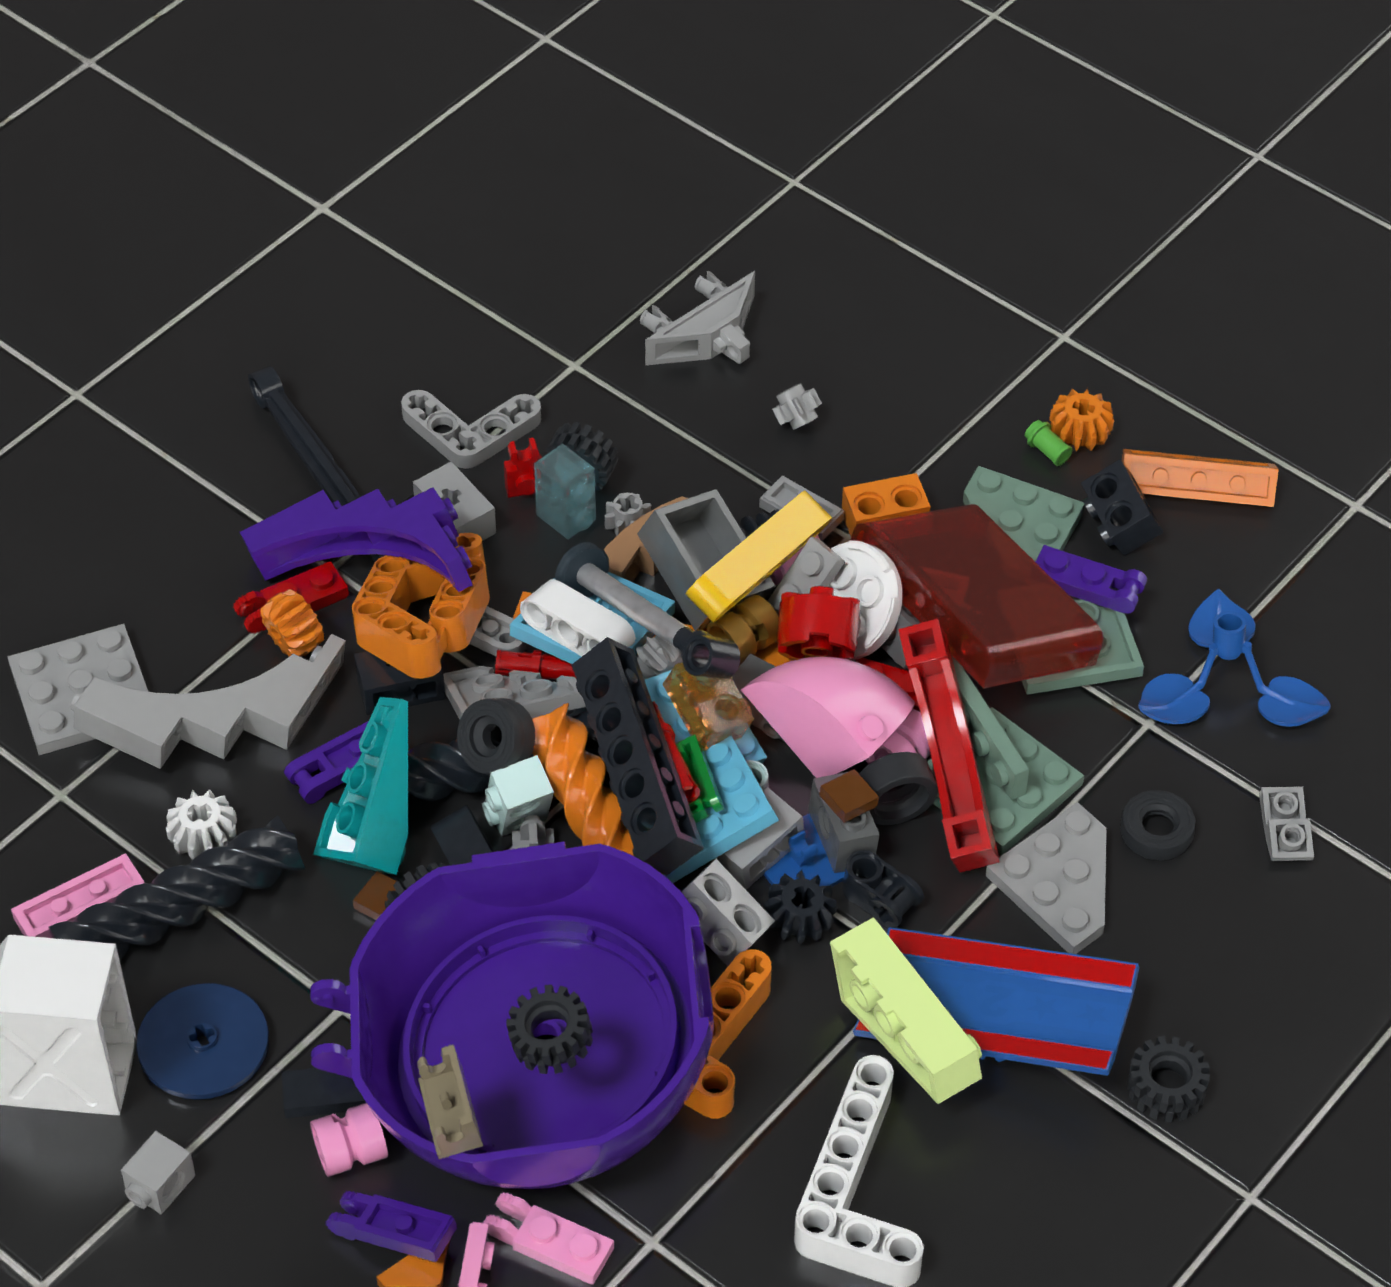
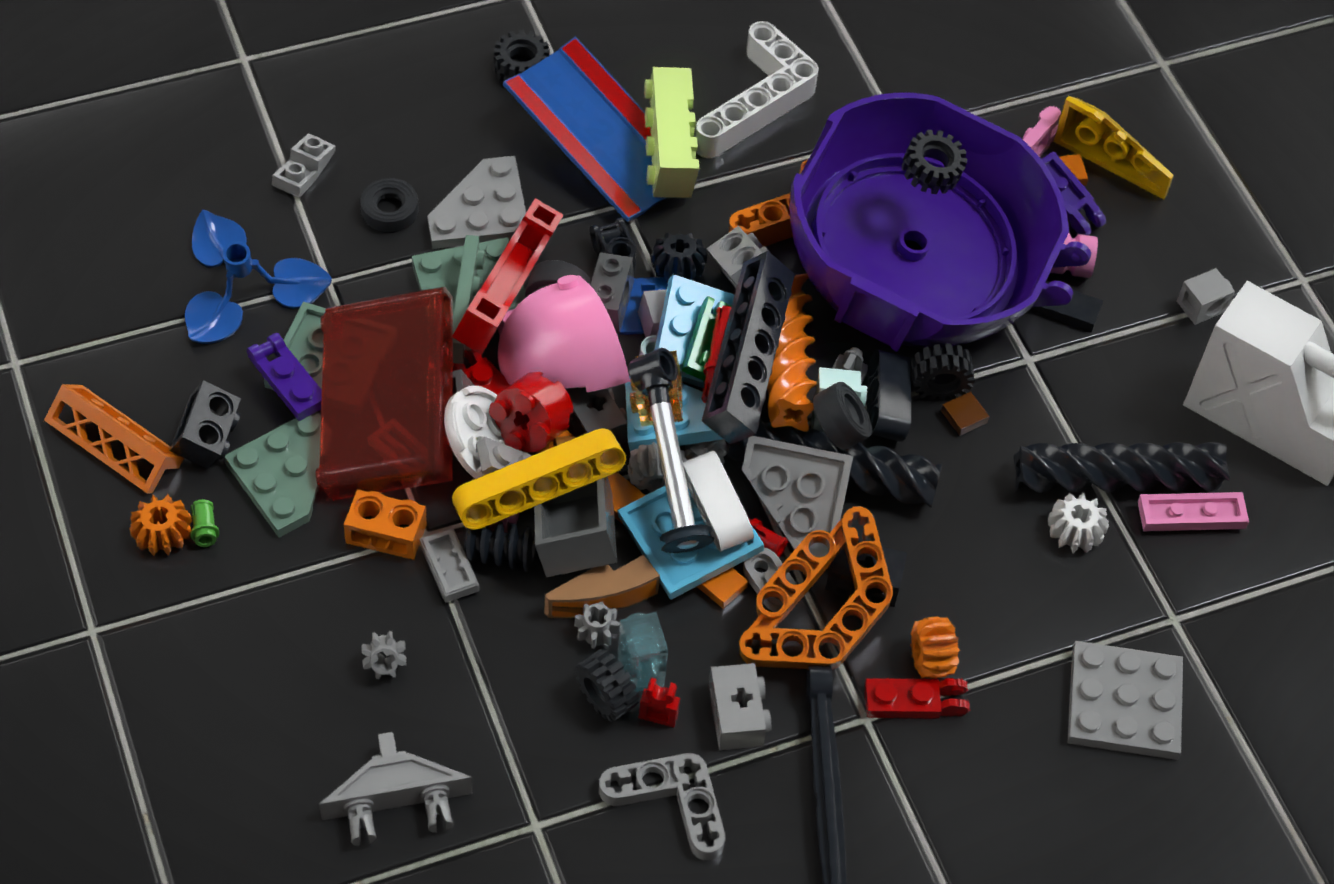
camera: 155 degrees left, 5 degrees up
light grey arch [71,634,346,769] -> none
dark blue piece [137,983,269,1099] -> none
dark purple arch [240,487,473,592] -> none
dark purple plate [284,721,368,804] -> none
teal wedge [313,697,408,875] -> none
dark tan hinge [417,1044,483,1159] -> none
reddish brown tile [819,769,879,823] -> none

